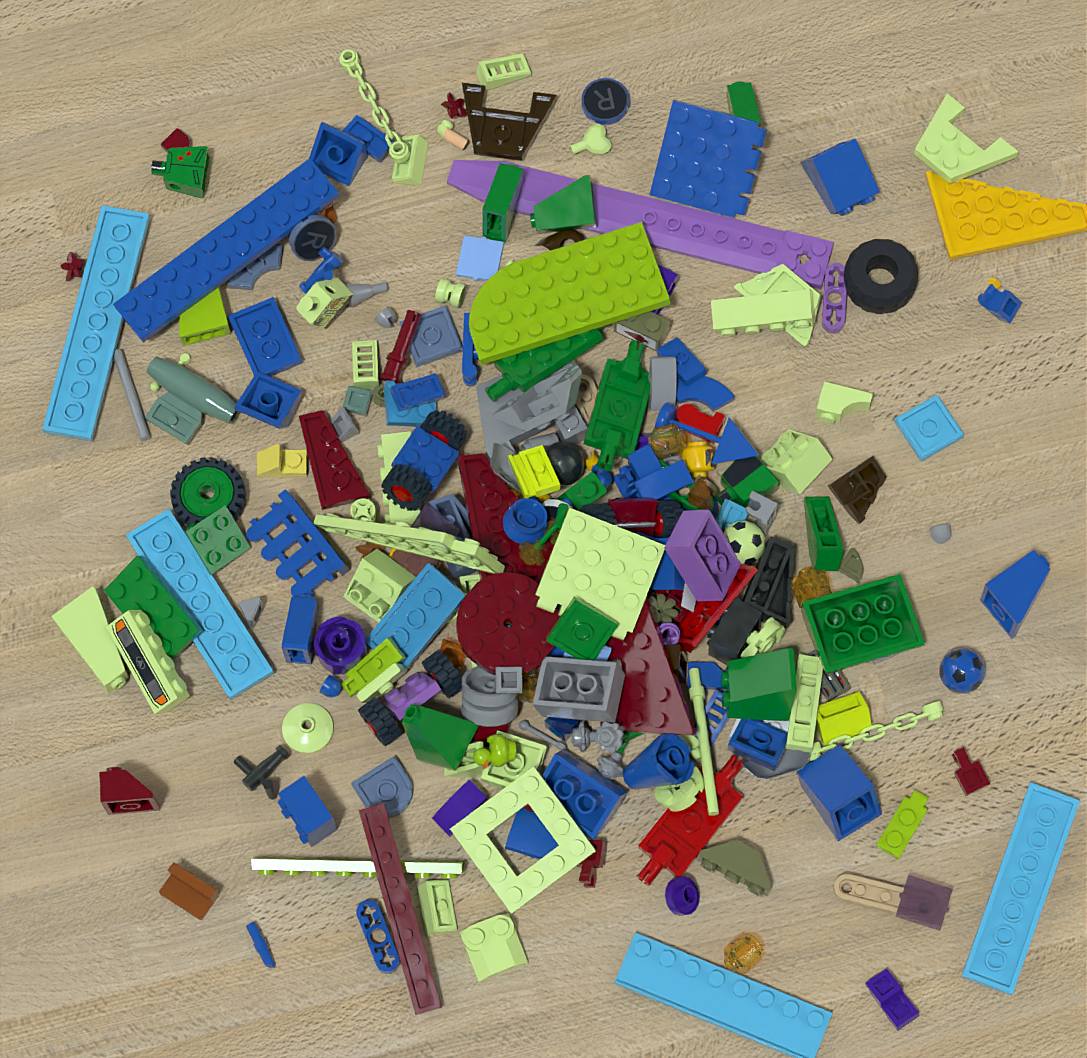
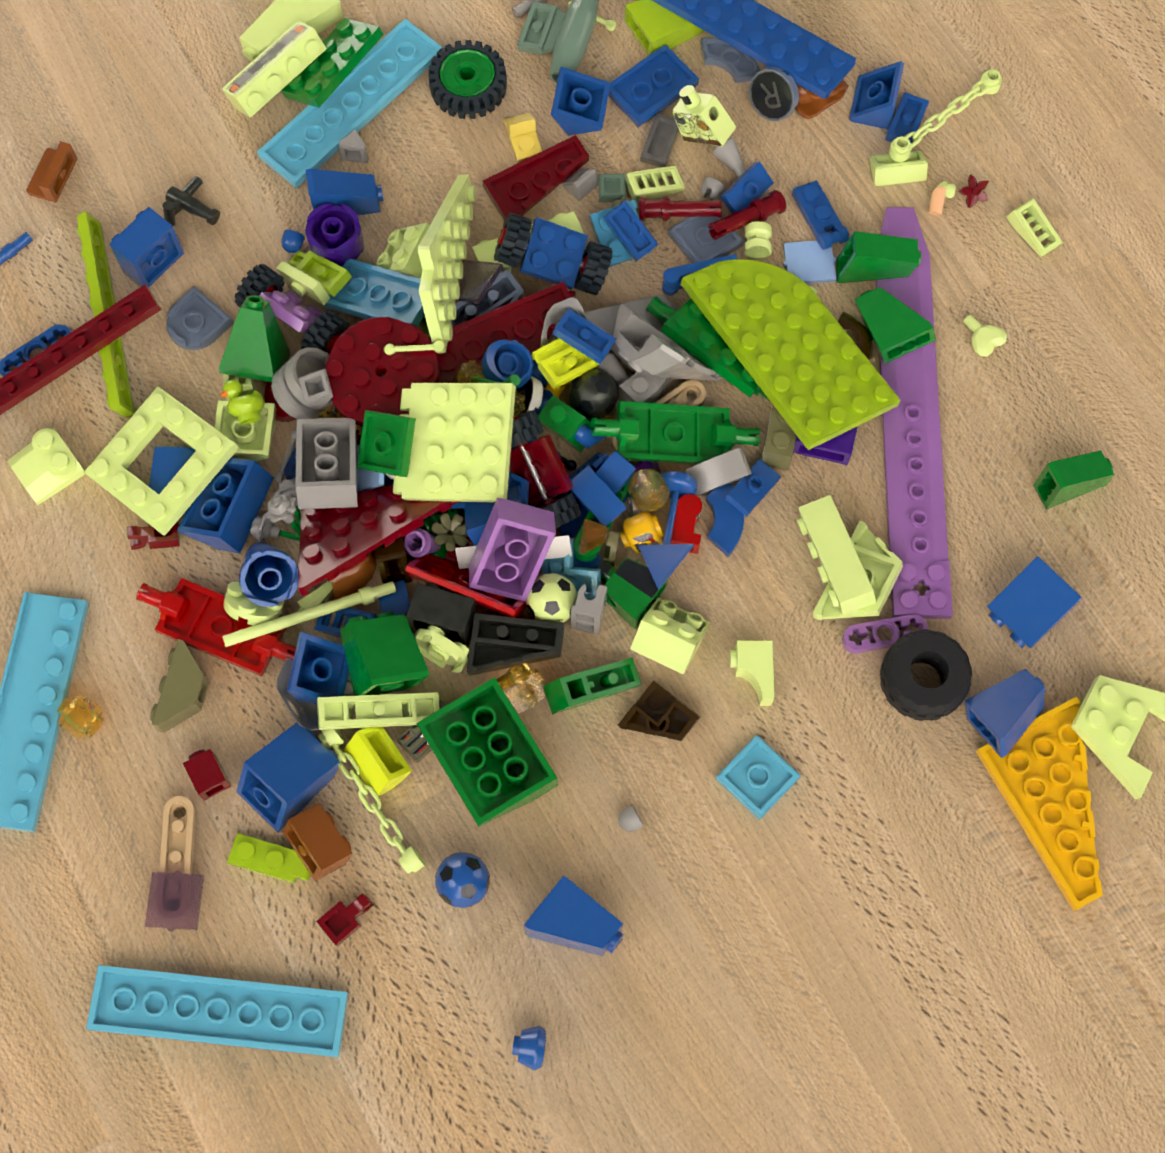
camera: 70 degrees right, 0 degrees up
dark red slope [99,767,160,815] -> none
green hinge [185,505,251,575] -> none
blue fence [246,489,350,597] -> none
yellowish green dish [282,703,334,754] -> none
blue piece [299,246,343,294] -> none
yellowish green wheel [350,498,377,522] -> none
yellowish green slope [417,880,458,936] -> none
dark purple slope [432,779,487,837] -> none
dark brown wing [462,82,557,161] -> none
black tile [582,78,629,125] -> none
blue hinge [649,99,767,218] -> none
dark purple plate [665,876,699,916] -> none
olive tile [839,548,863,583] -> none
dark purple slope [865,968,919,1031] -> none
blue piece [978,277,1022,324] -> none
none -> dark red brick [183,749,231,801]
none -> dark orange brick [283,803,352,882]
none -> yellowish green hinge [384,340,445,355]
none -> blue plate [552,308,616,364]
none -> flat silver tile [640,113,679,168]
none -> dark red pin [708,190,786,240]
none -> blue plate [720,162,774,214]
none -> blue plate [792,180,850,250]
none -> blue slope [965,669,1046,758]

